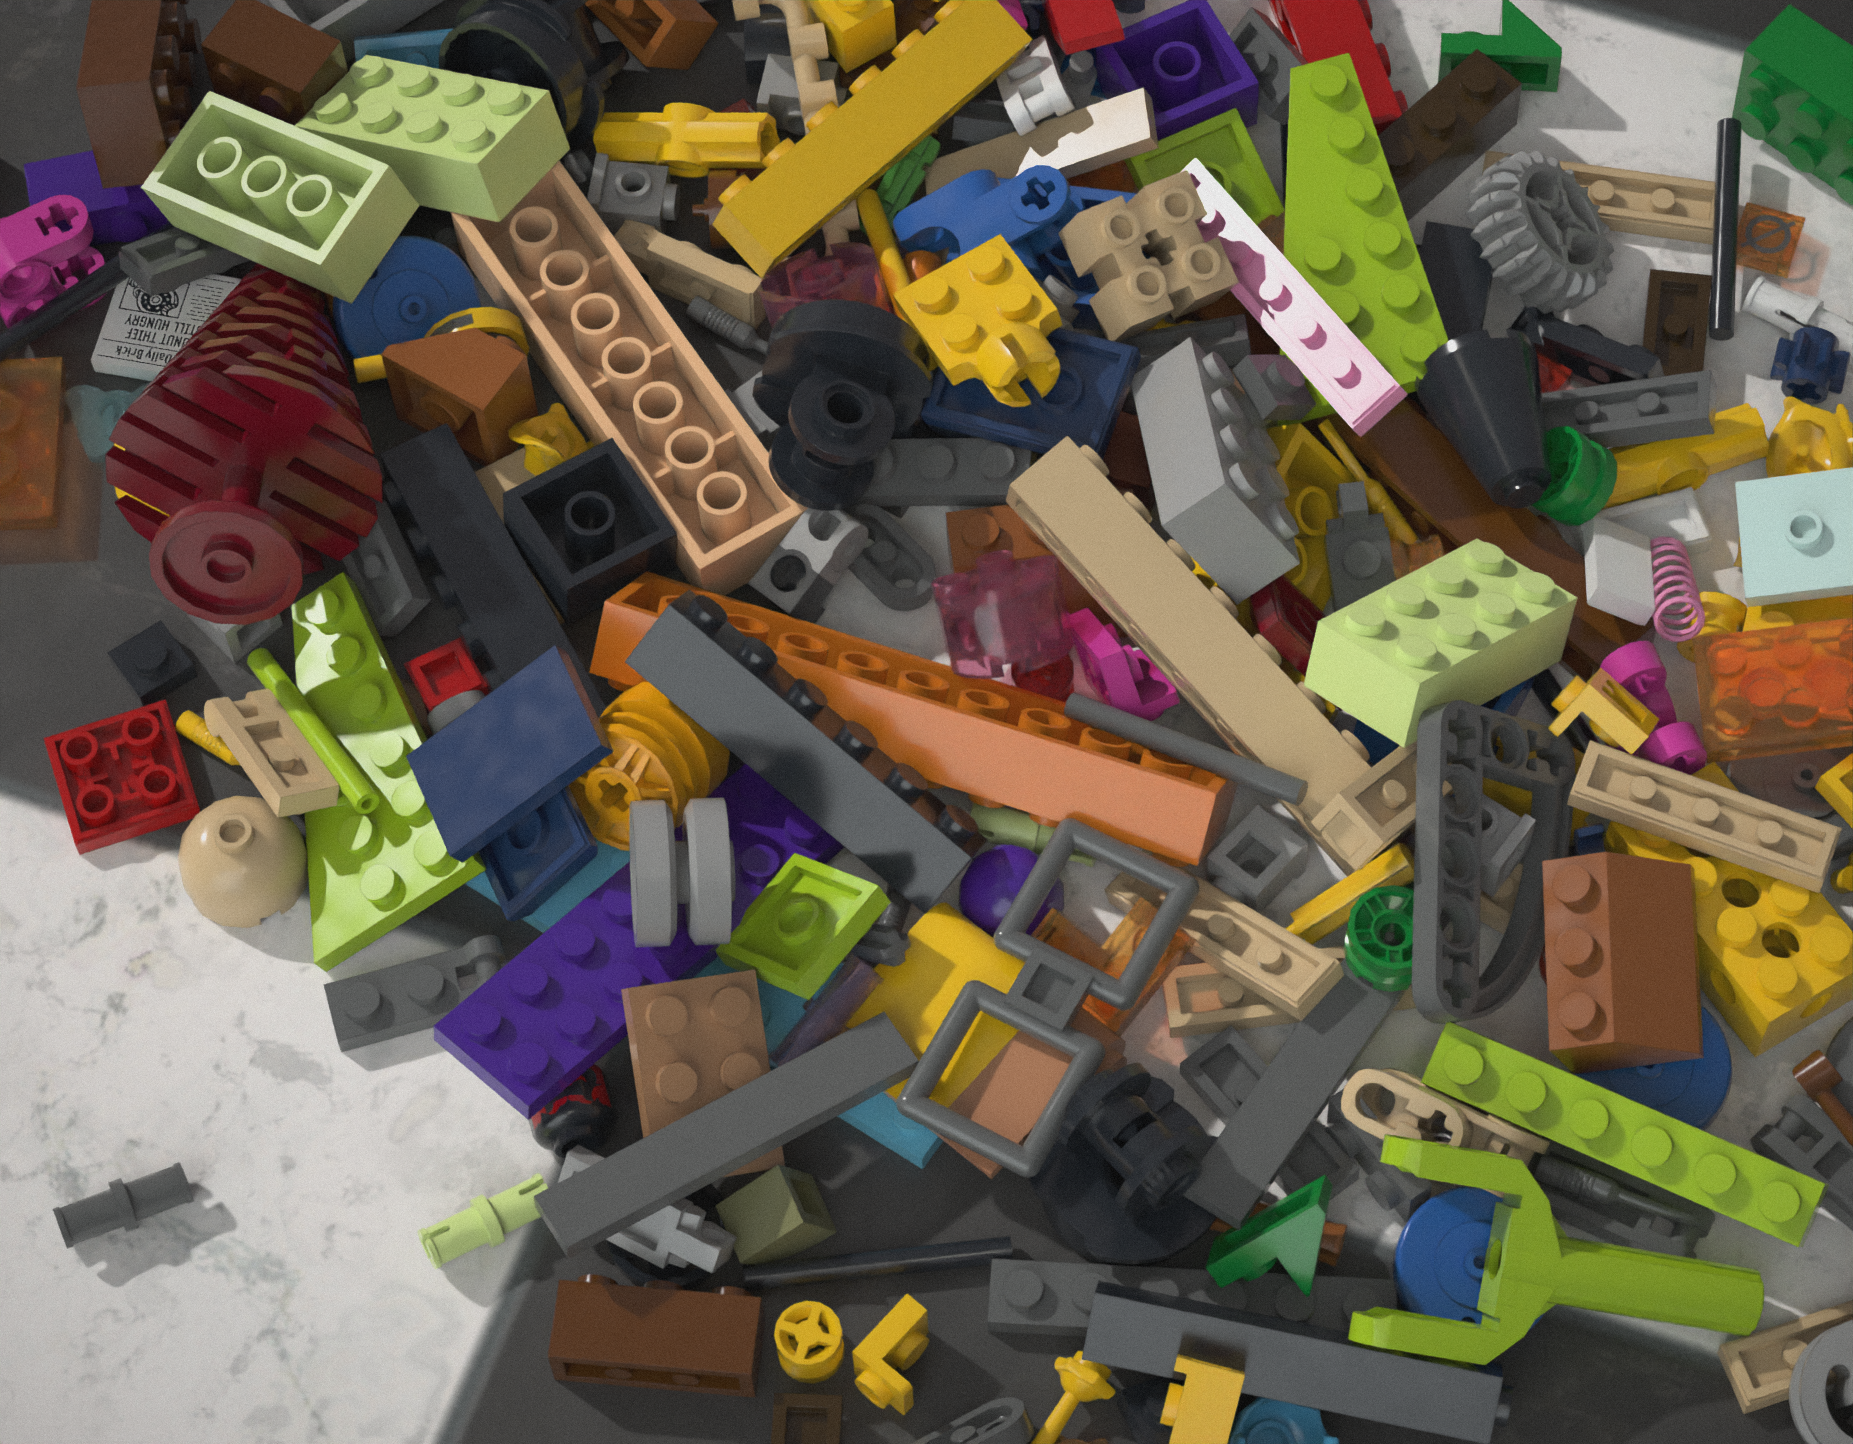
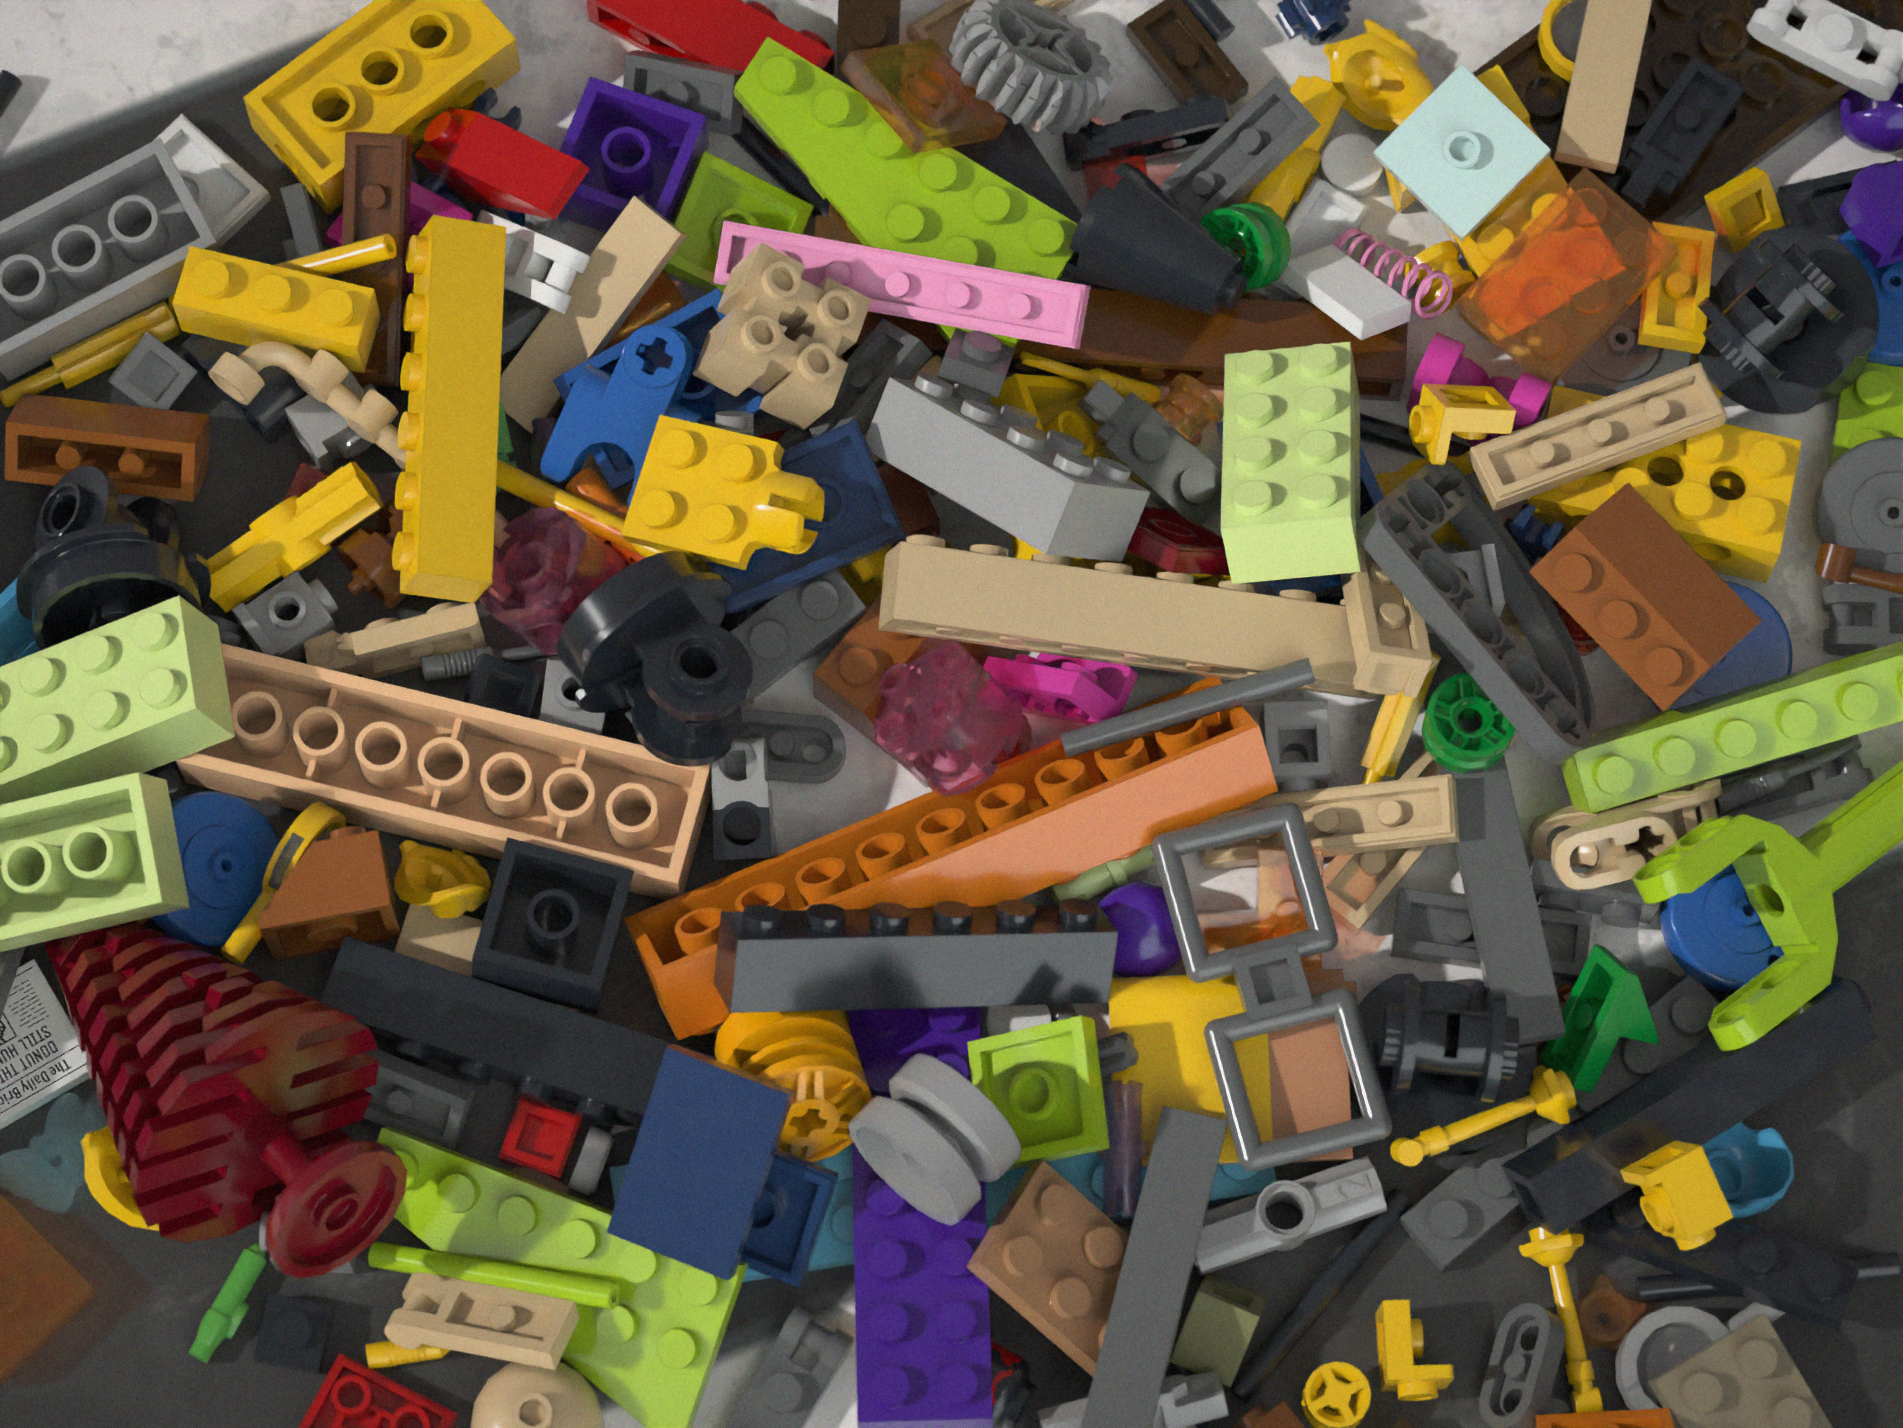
camera: 50 degrees left, 10 degrees up
none -> bright green piece [188,1243,267,1363]
none -> black plate [463,653,542,718]
none -> clear orange plate [840,38,1008,154]
none -> light grey piece [1194,1156,1387,1276]
none -> white tile [1320,133,1383,198]
none -> yellow piece [1390,1065,1577,1166]

